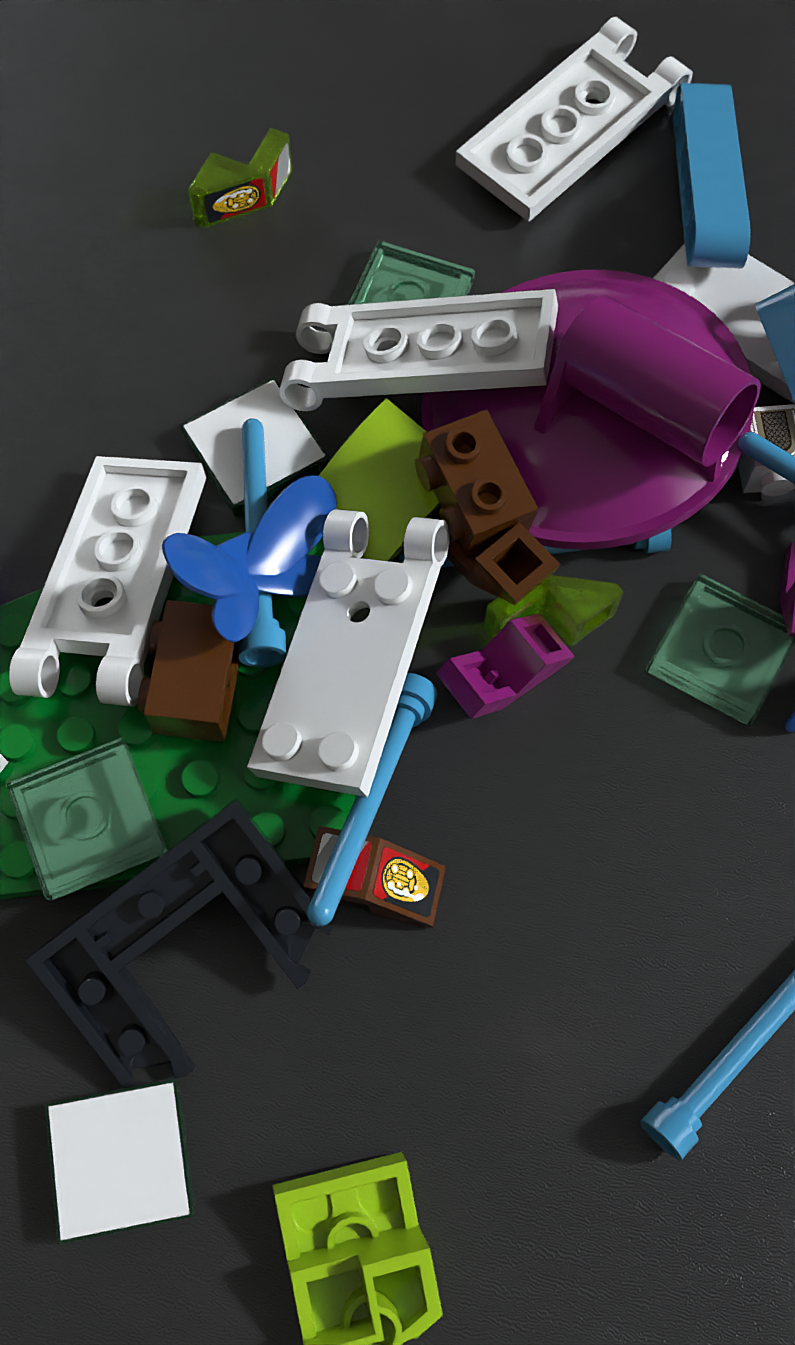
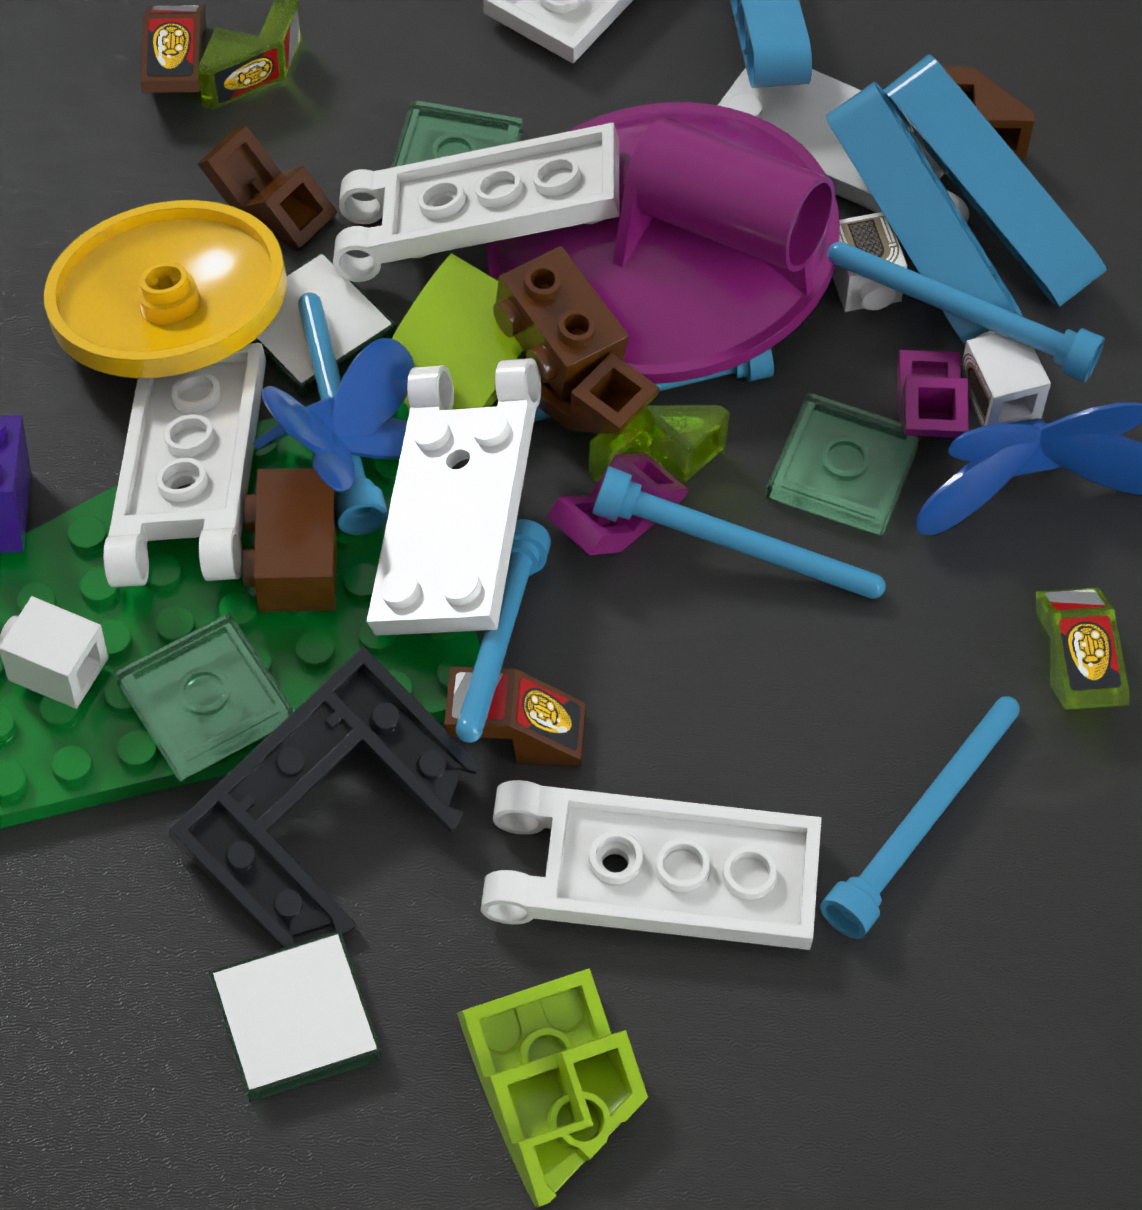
camera: 10 degrees left, 10 degrees down
none -> yellow dish [44,200,287,378]
none -> slope [141,5,206,93]
none -> reddish brown slope [197,125,338,249]
none -> white hinge [481,780,822,950]
none -> dark azure piece [592,466,886,599]

